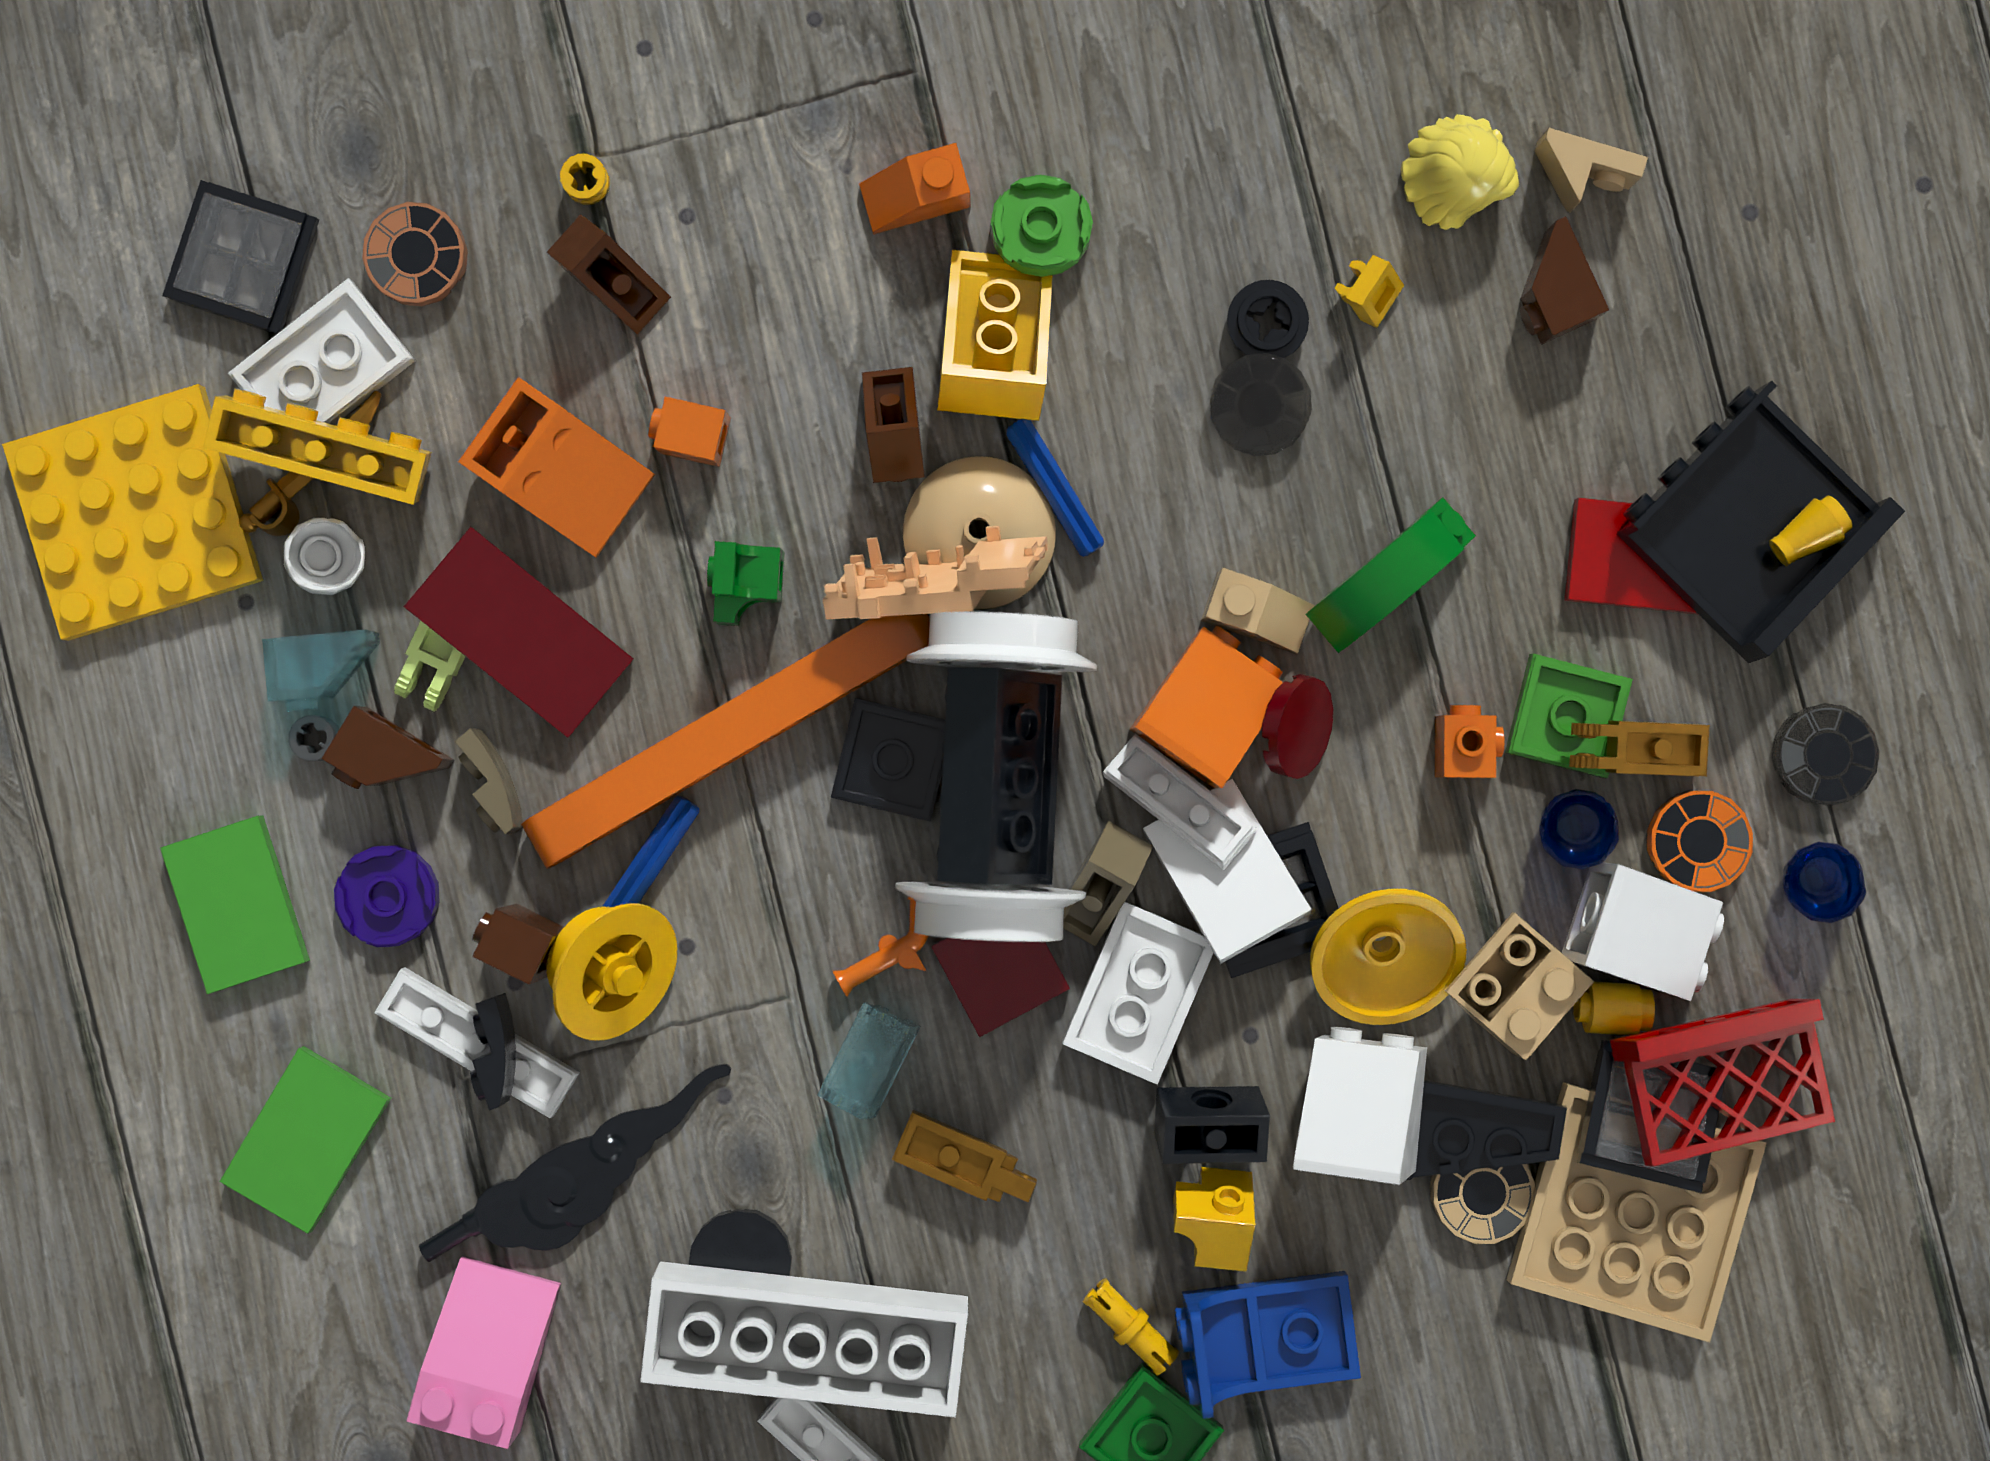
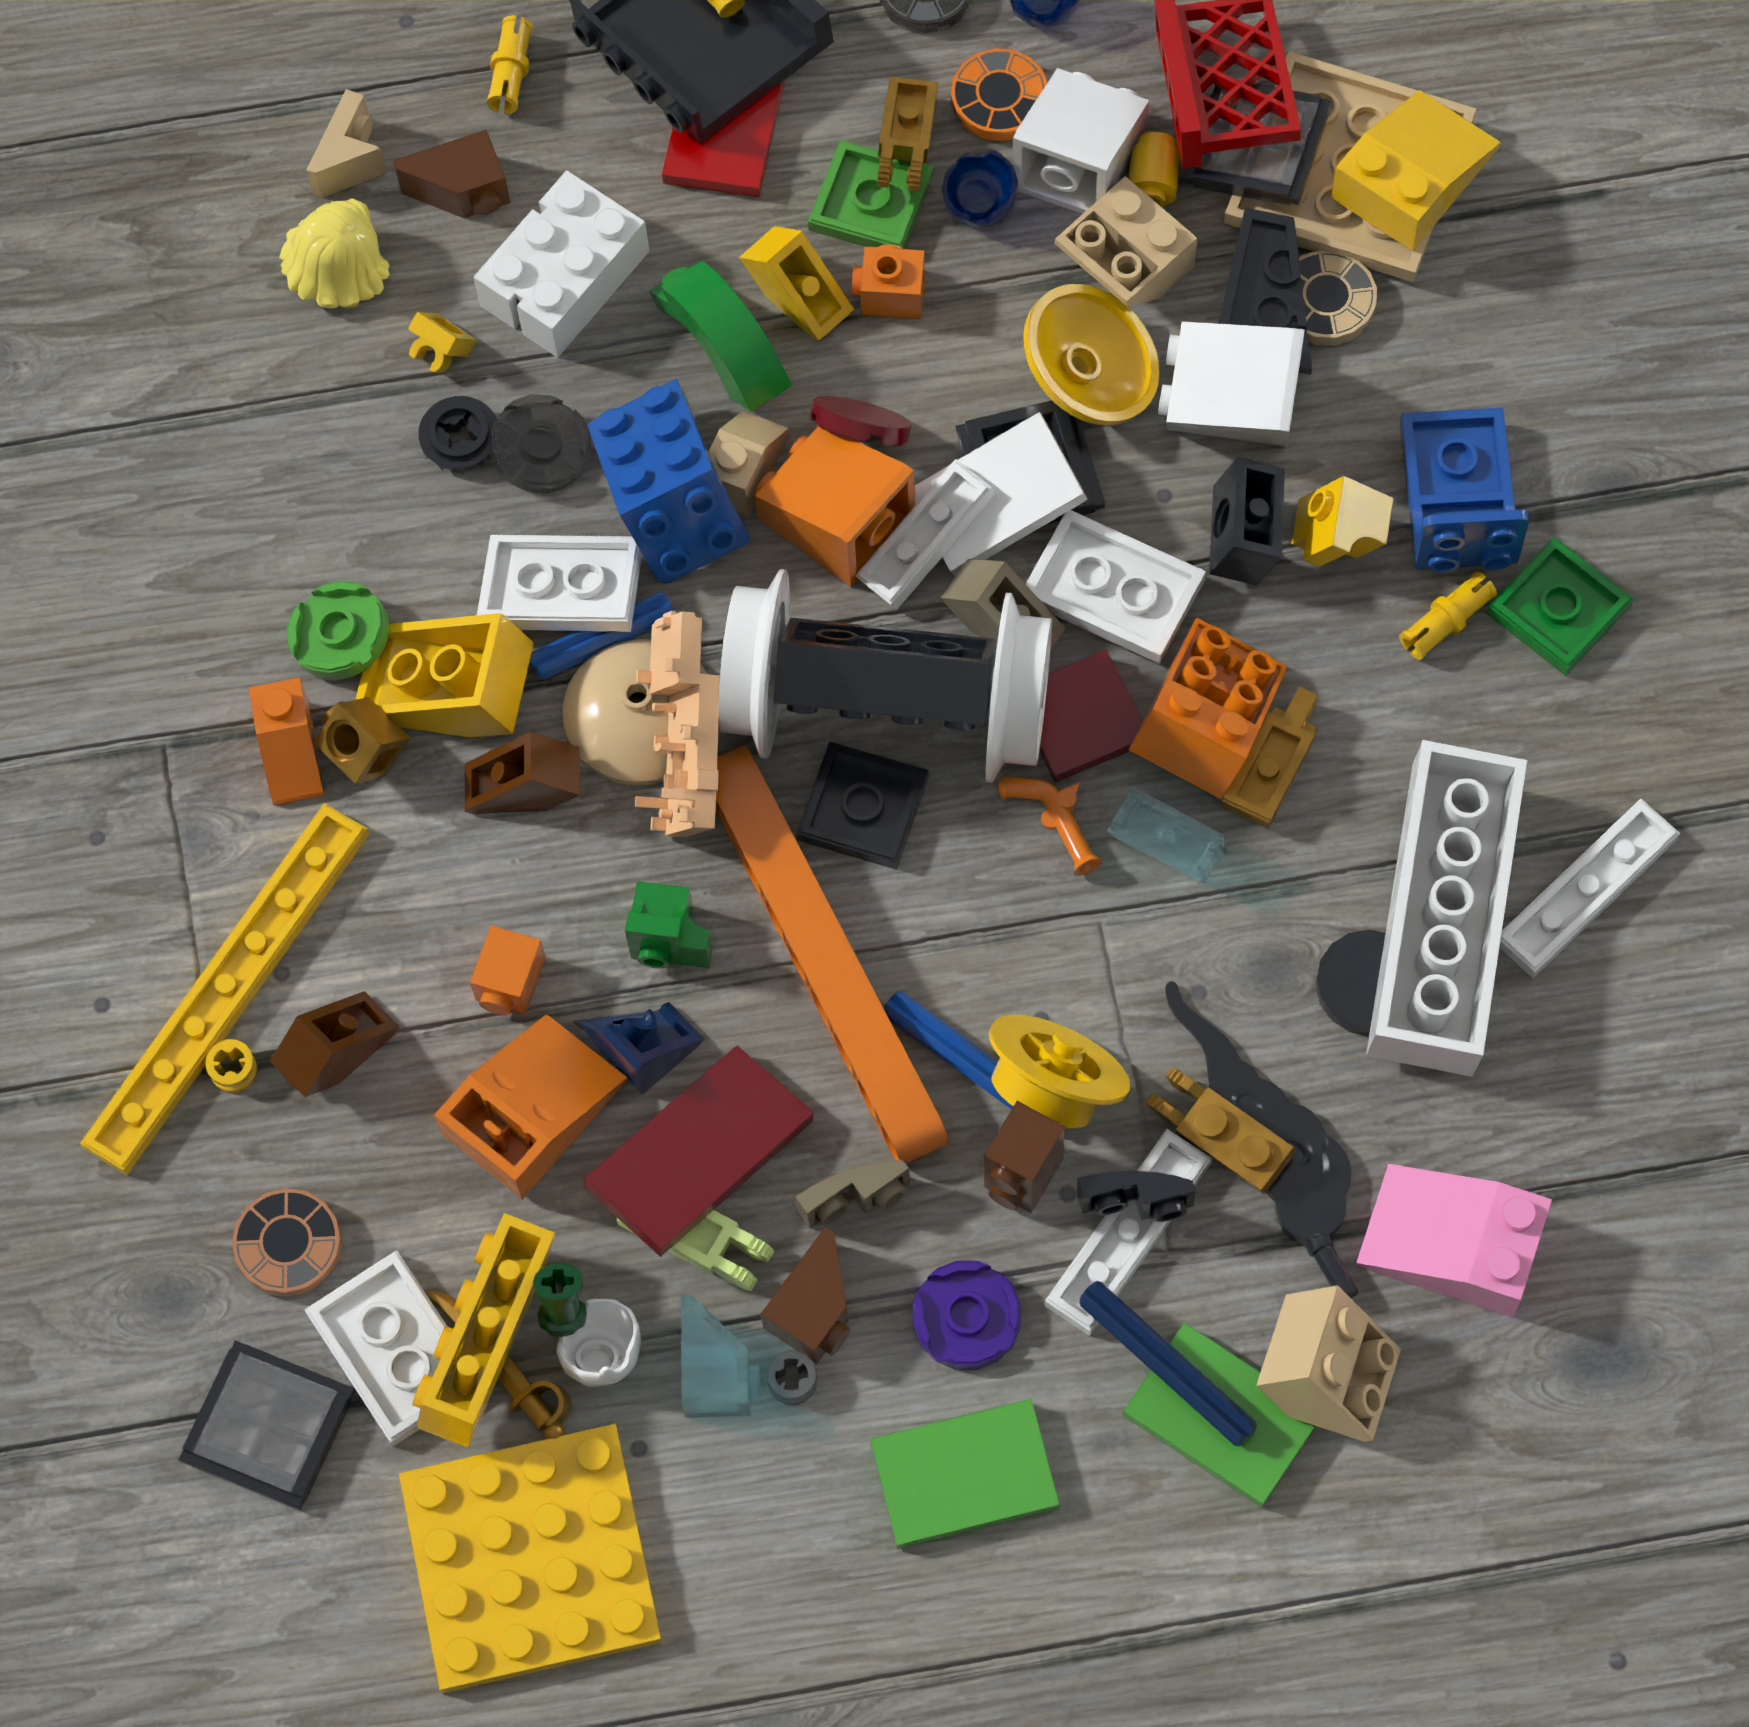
camera: 80 degrees left, 20 degrees down
none -> yellow tile [80,803,369,1176]
none -> pearl gold brick [313,697,410,784]
none -> white piece [473,170,650,358]
none -> white tile [477,535,642,632]
none -> yellow pin [486,15,533,114]
none -> dark green bush [533,1263,587,1337]
none -> dark blue slope [573,1002,704,1095]
none -> blue bracket [587,378,750,583]
none -> yellow slope [739,226,855,341]
none -> dark blue axle [1079,1281,1257,1447]
none -> orange slope [1129,617,1287,799]
none -> pearl gold hinge [1145,1067,1297,1195]
none -> tan slope [1256,1285,1401,1442]
none -> yellow slope [1331,90,1501,251]

